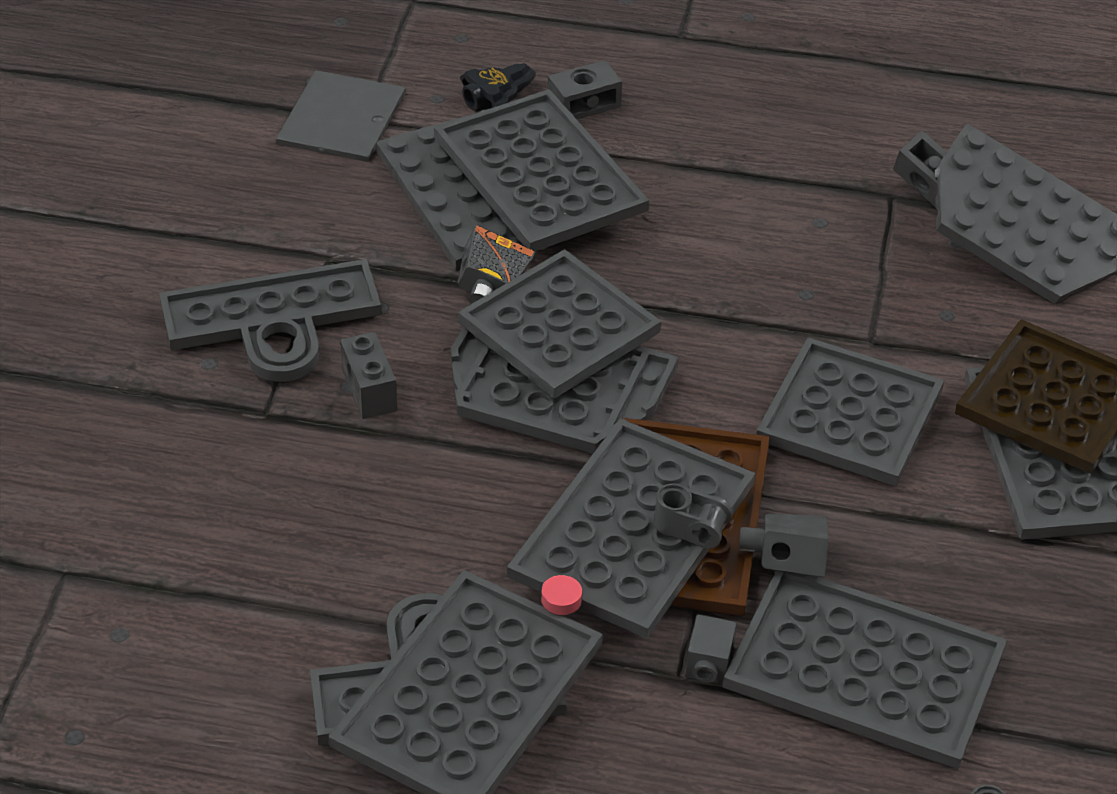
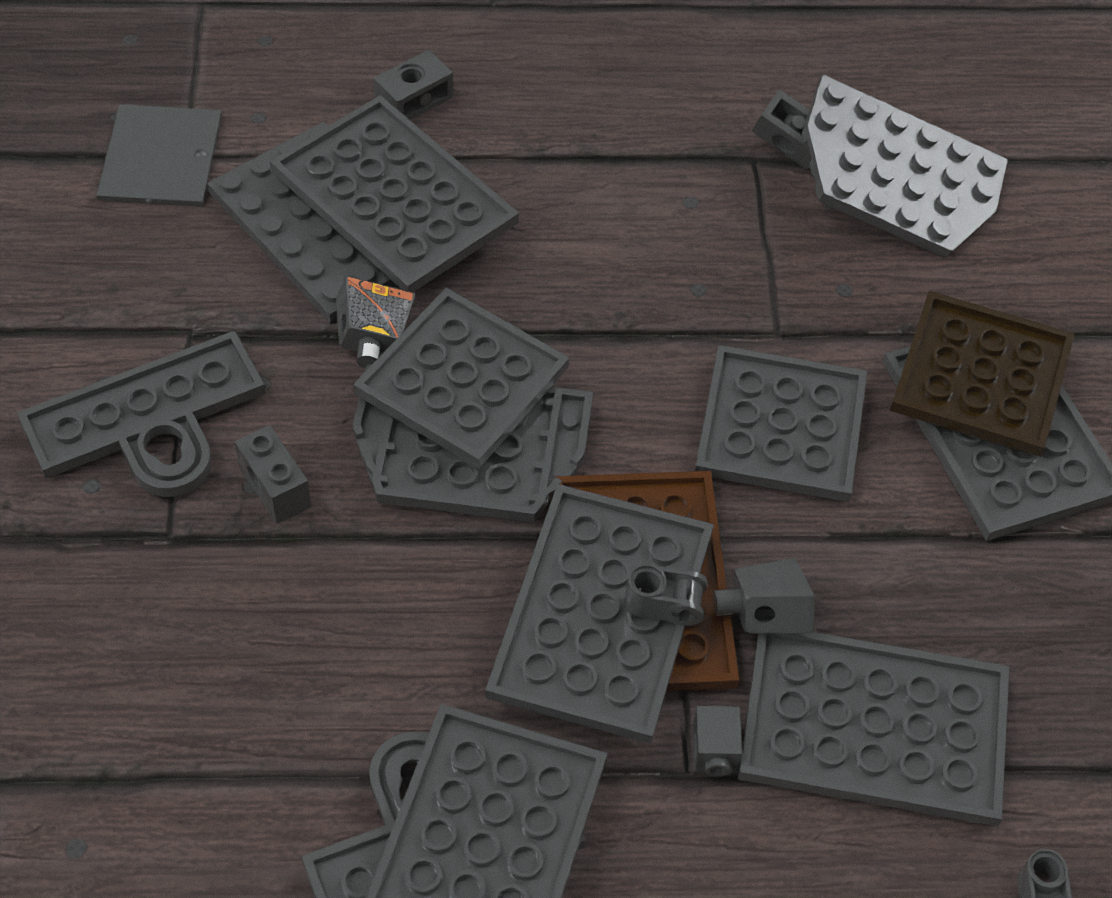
camera: 15 degrees left, 10 degrees up
black rock [460,63,536,110] -> none
coral tile [541,575,582,615] -> none

